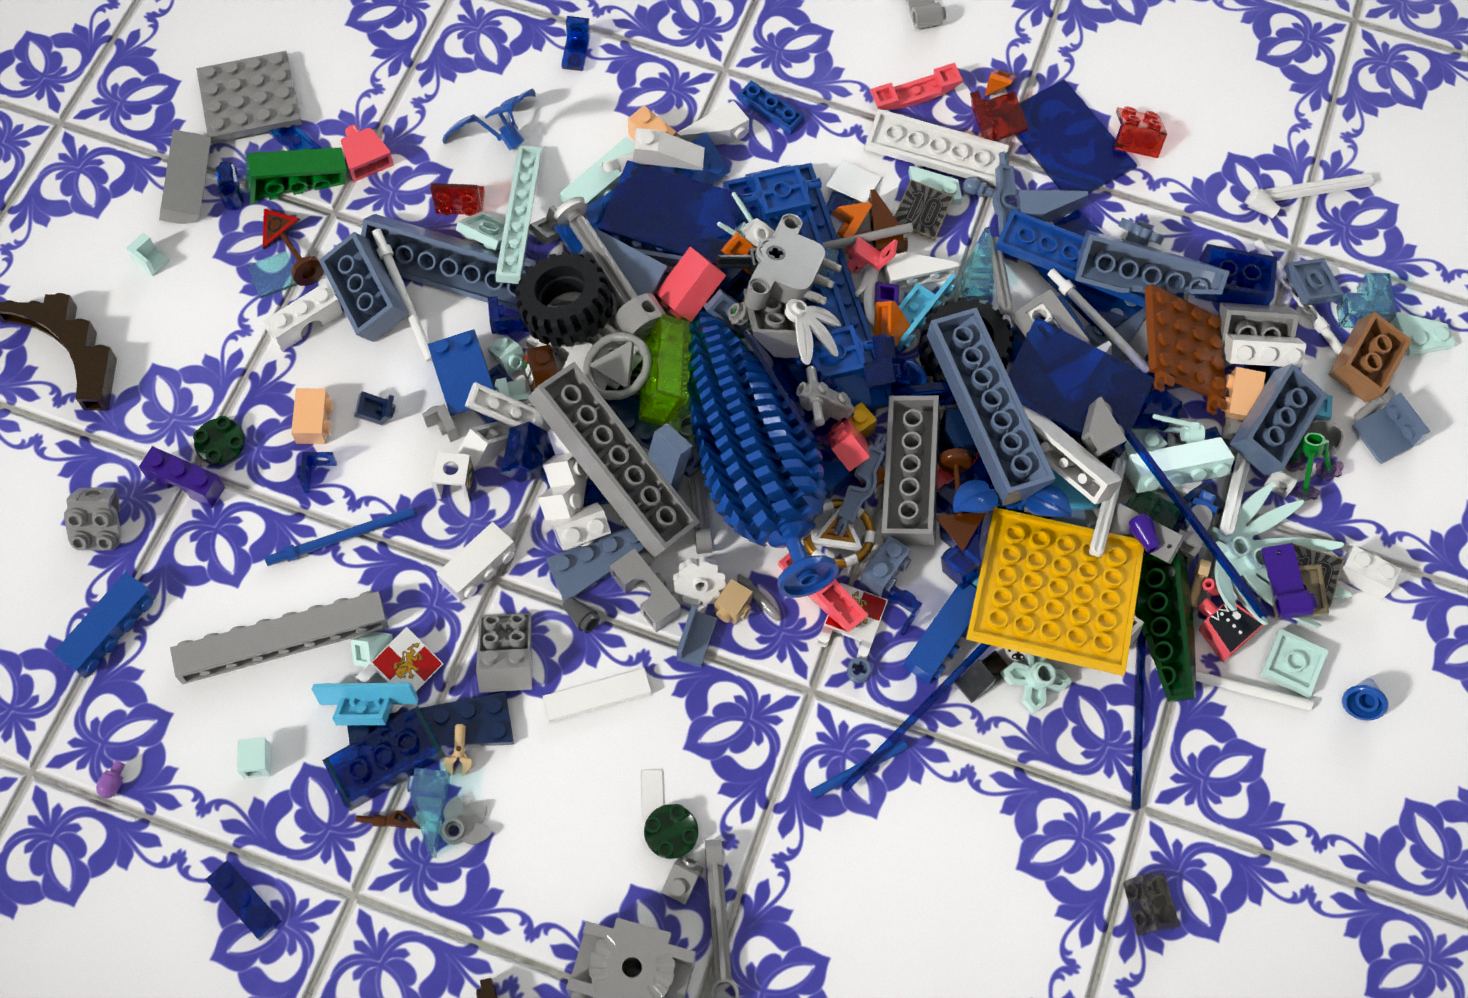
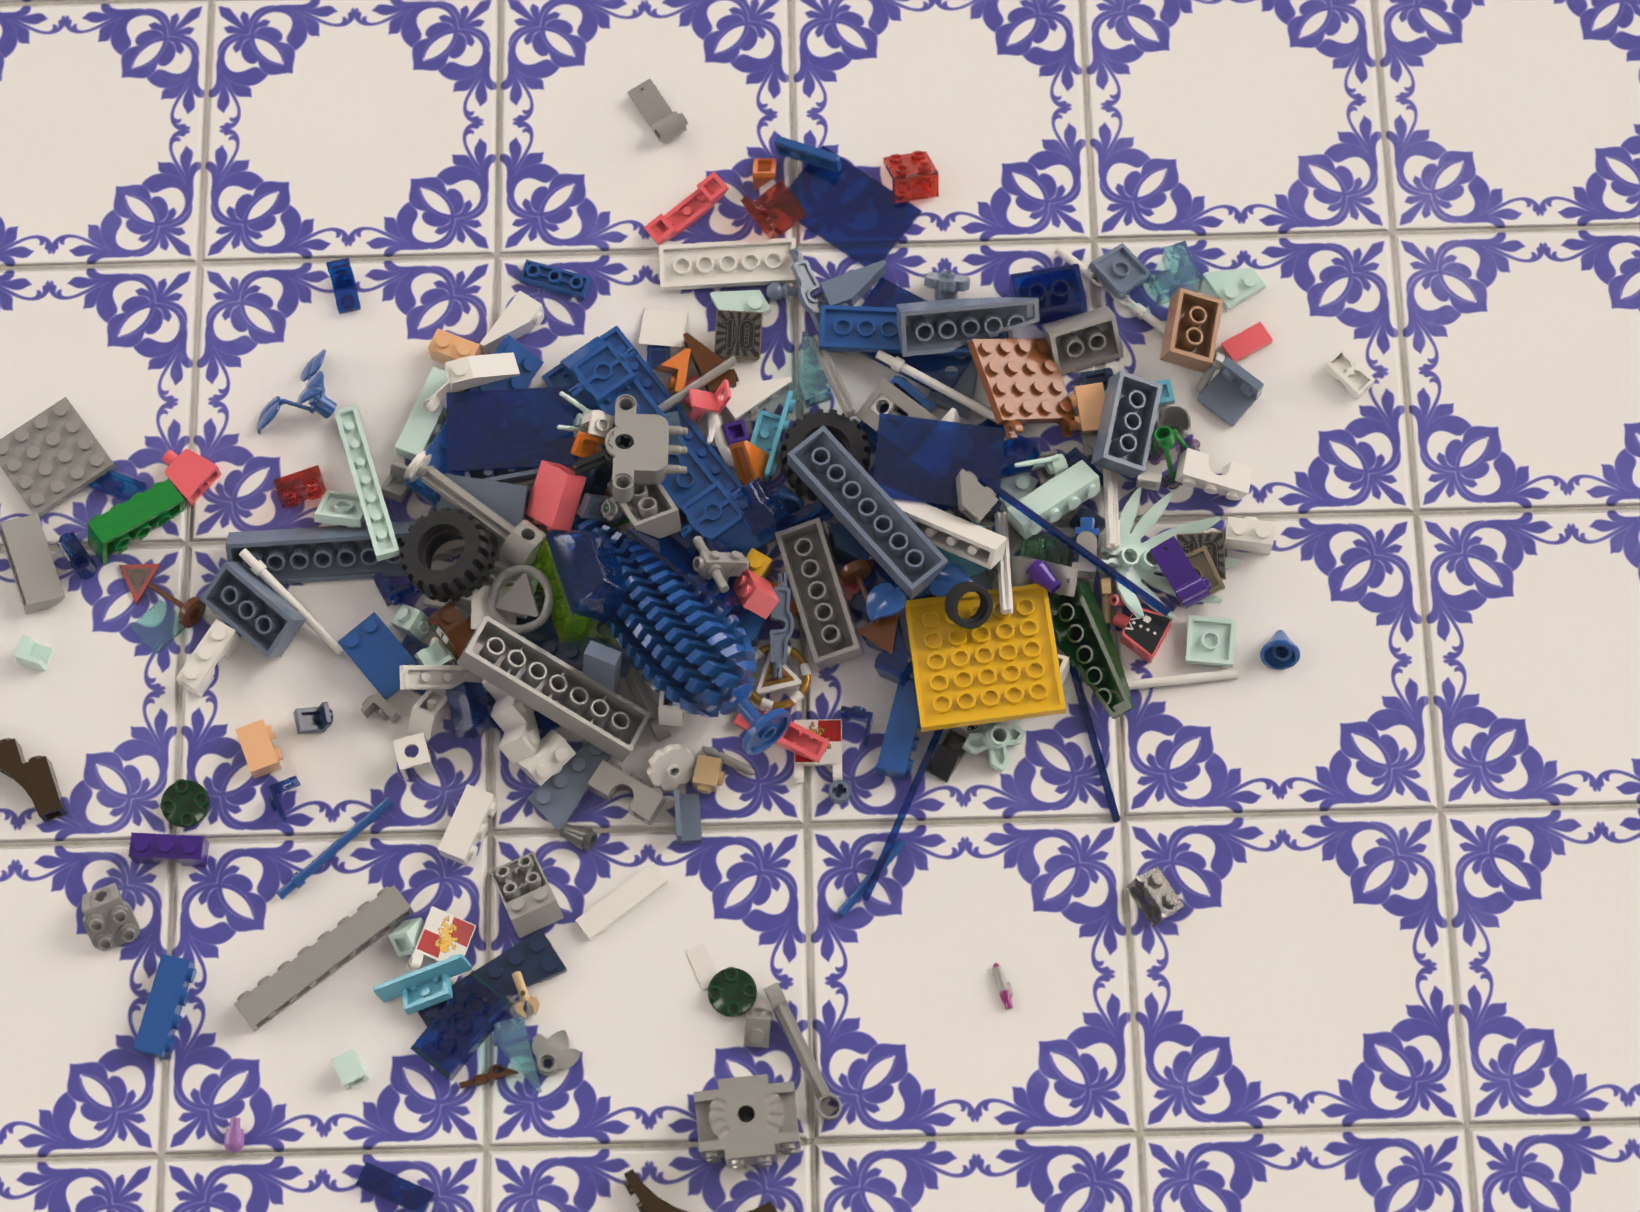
camera: 15 degrees left, 5 degrees up
white plant [785,299,841,365] -> none
sand blue brick [859,536,911,597] -> none
white brick [1223,334,1306,368] -> none
white cone [1244,187,1281,218] -> none
white axle [1264,173,1374,201] -> none
none -> clear blue windscreen [545,530,627,623]
none -> white panel [658,691,684,726]
none -> blue tile [774,135,842,173]
none -> black tyre [944,581,993,629]
none -> piece [992,963,1014,1010]
none -> white arch [1175,448,1253,501]
none -> coral tile [1221,322,1273,363]

